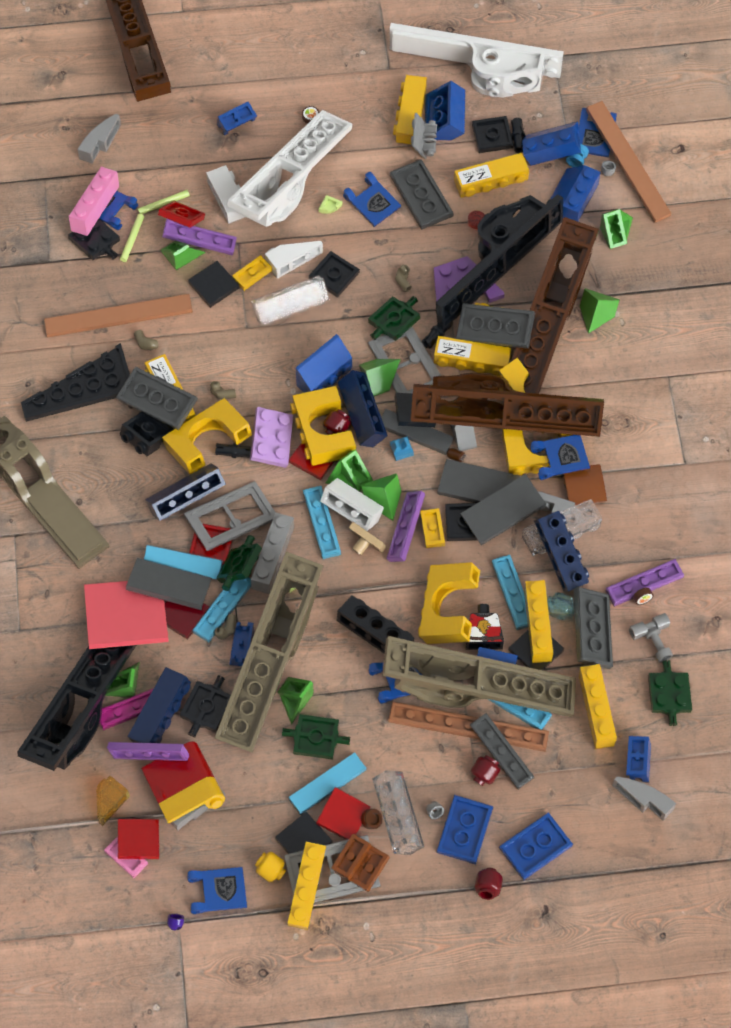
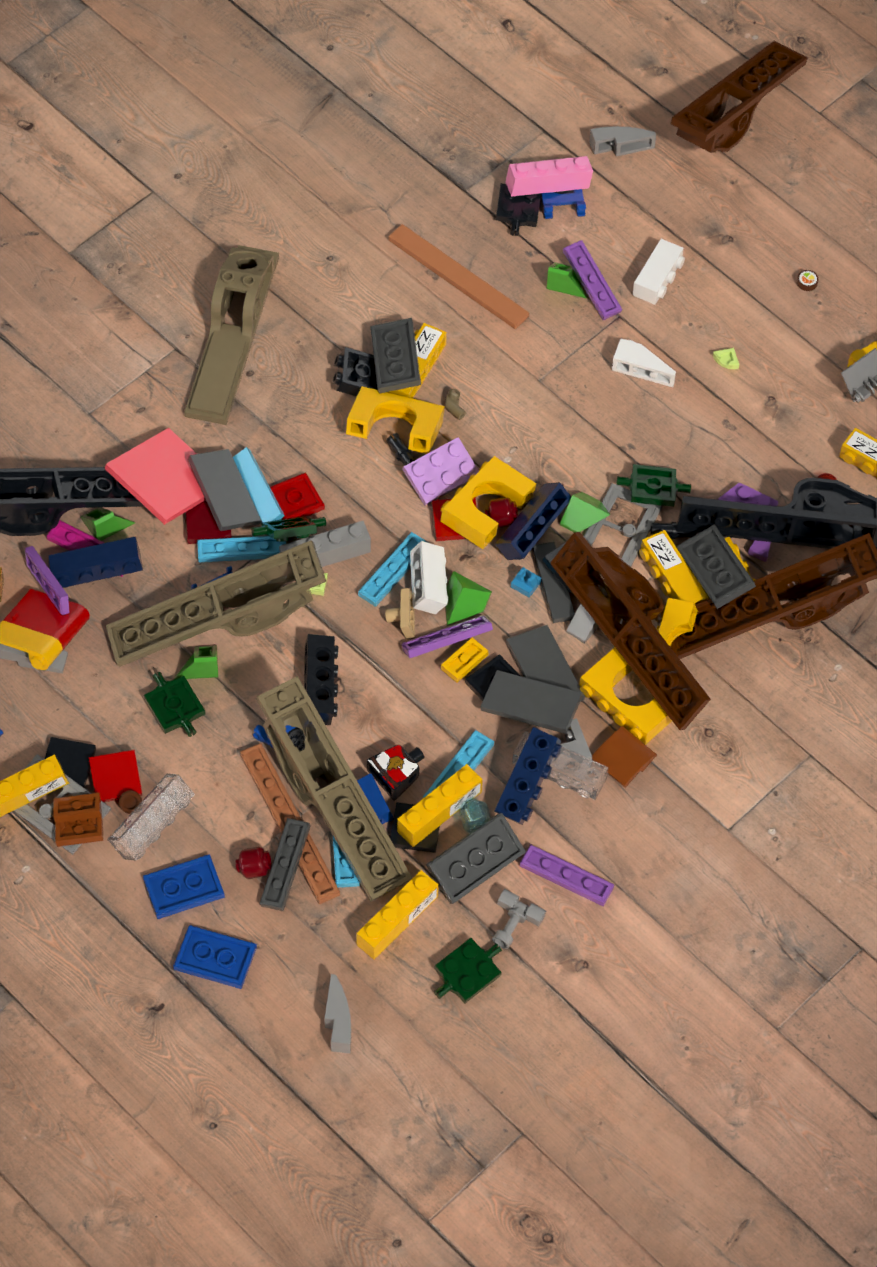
camera: 50 degrees right, 5 degrees down
black wing [21,343,130,422] -> none
yellowish green bar [120,214,144,262] -> none
dark tan arm [134,330,158,350] -> none
yellowish green bar [137,190,190,214] -> none
brick [145,463,226,521] -> none
red tile [158,201,205,228] -> none
black plate [180,675,231,738] -> none
light grey door [184,481,275,551] -> none
black tile [188,261,240,308] -> none
dark tan arm [214,614,237,640] -> none
blue hinge [217,102,257,135] -> none
white piece [227,110,352,227] -> none
yellow plate [232,255,272,291] -> none
clear brick [251,276,330,326] -> none
yellow head [254,852,286,882] -> none
medium azure tile [289,753,366,815] -> none
blue slope [295,334,352,393] -> none
black tile [309,251,360,298] -> none
bright green slope [326,449,373,491] -> none
blue flag [343,172,401,227] -> none
dark grey tile [390,159,454,230] -> none
dark tan arm [395,265,412,292] -> none
yellow arch [418,562,480,644] -> none
light grey hinge [426,801,444,819] -> none
reddish brown piece [447,448,467,462] -> none
dark red head [474,868,503,900] -> none
blue flag [530,435,590,480] -> none
bright green slope [580,288,620,334] -> none
blue hinge [626,736,651,782] -> none
reddish brown tile [633,588,654,605] -> none

